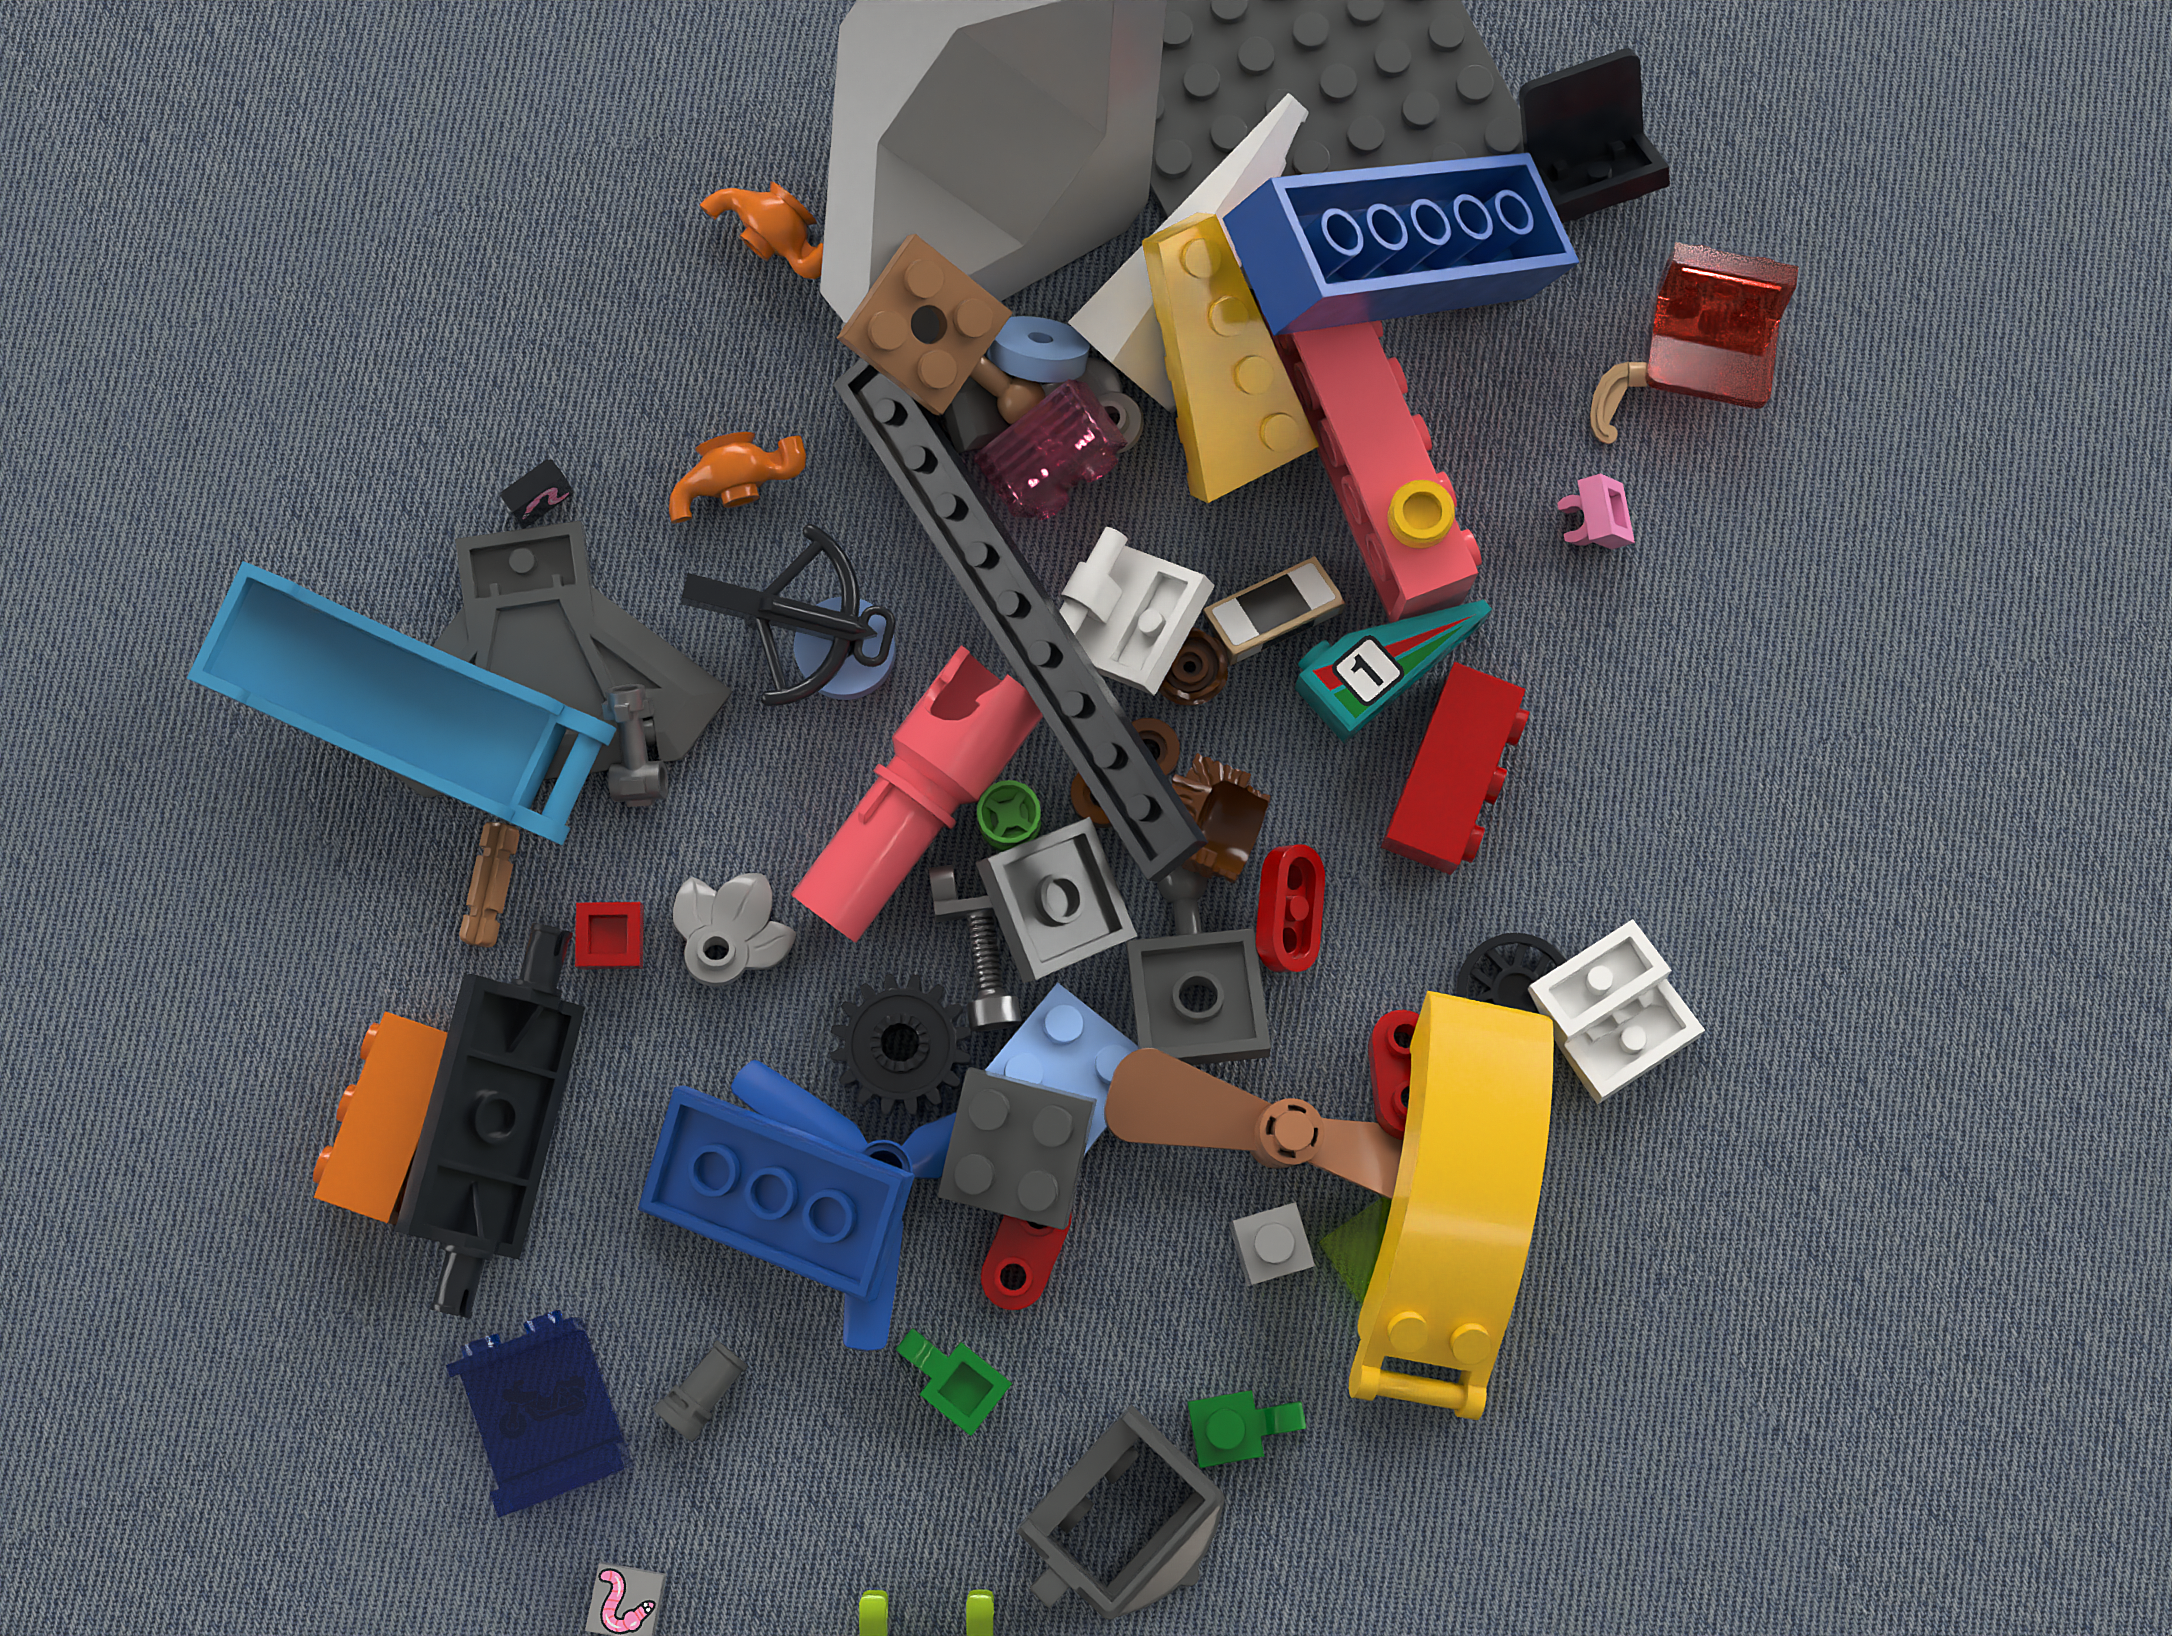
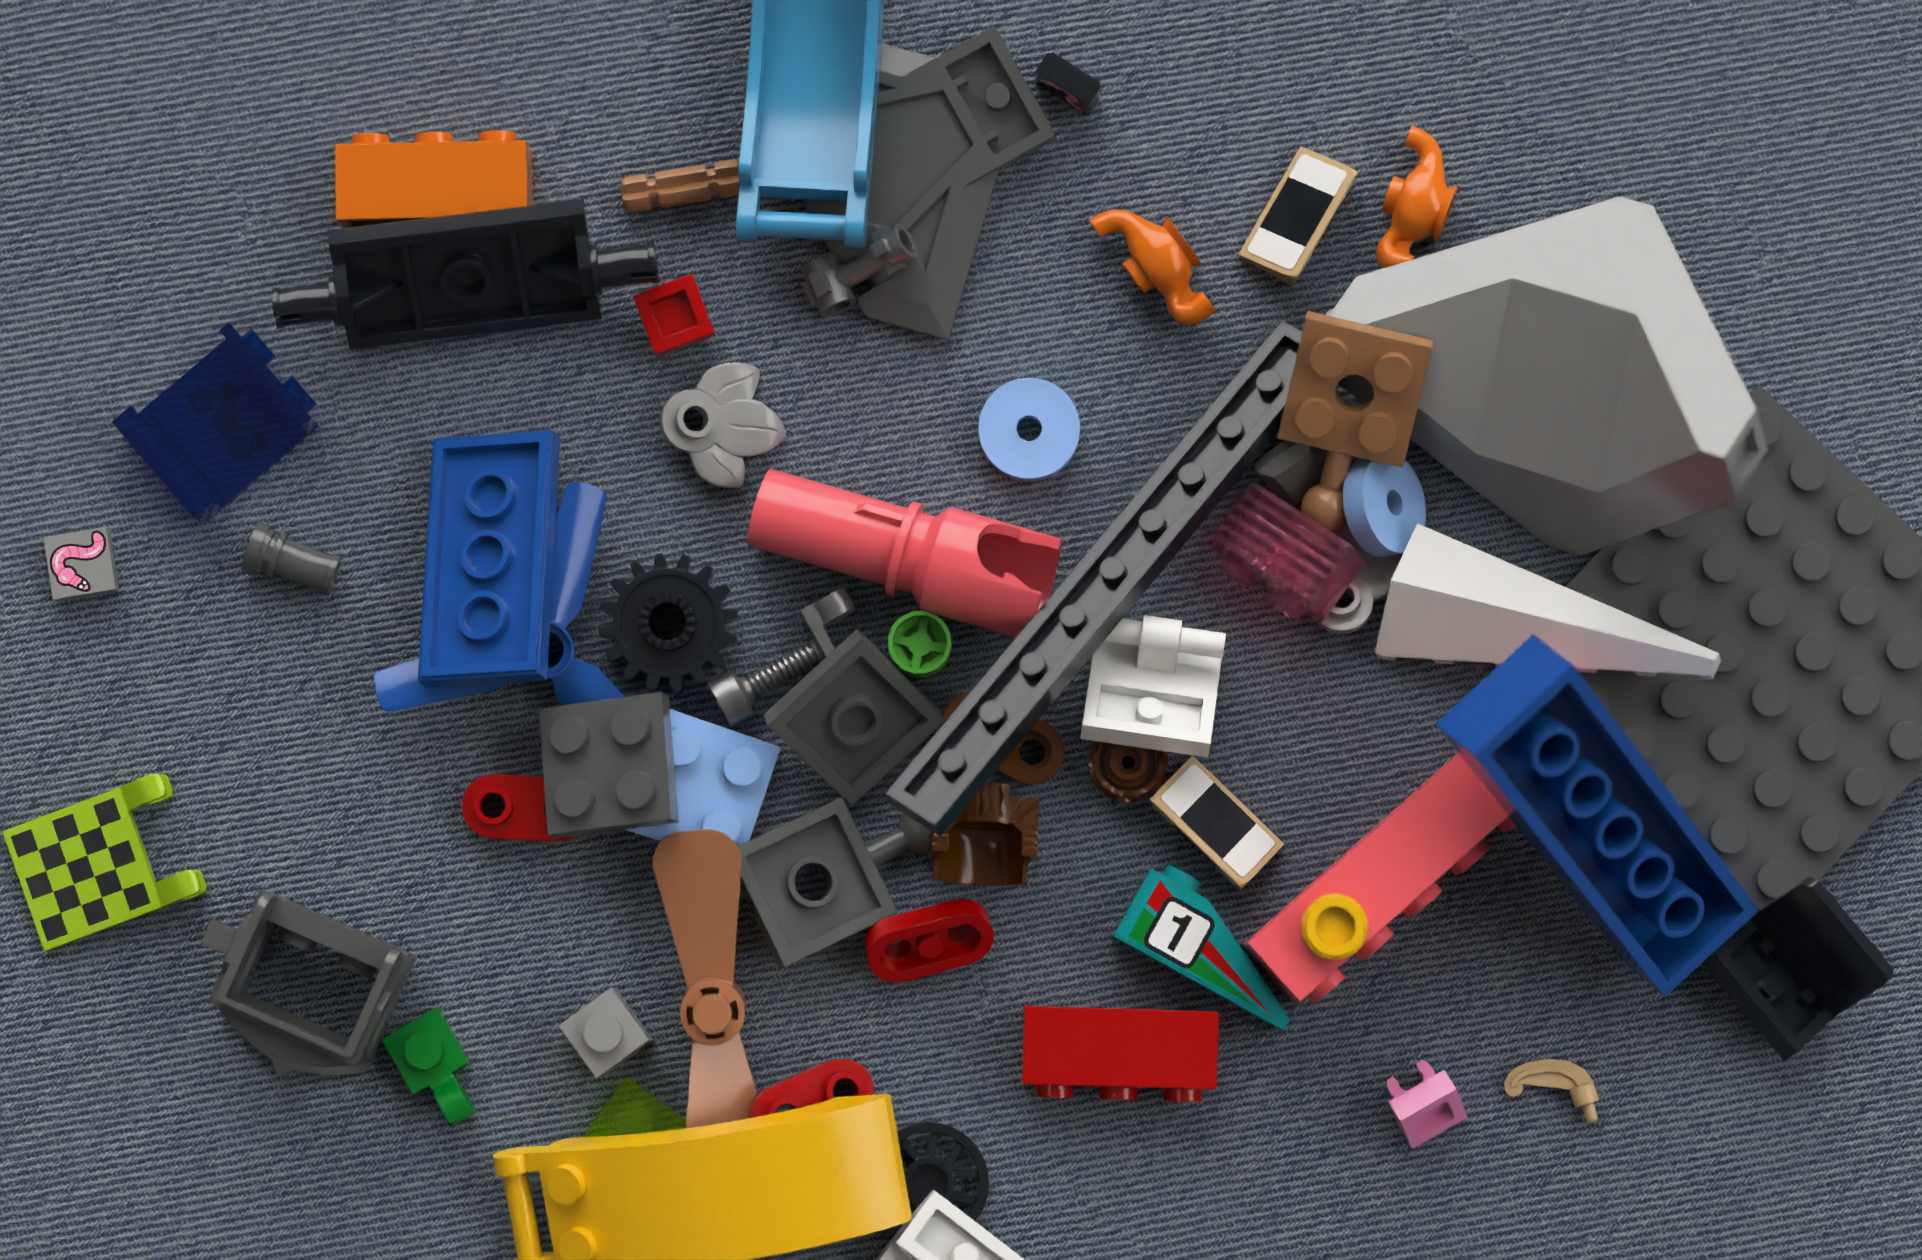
camera: 75 degrees right, 5 degrees up
black piece [681,524,895,706] -> none
green plate [896,1327,1012,1436] -> none
yellow wedge [1142,212,1319,503] -> none
clear red bracket [1645,242,1799,409] -> none
none -> slope [1238,146,1358,287]

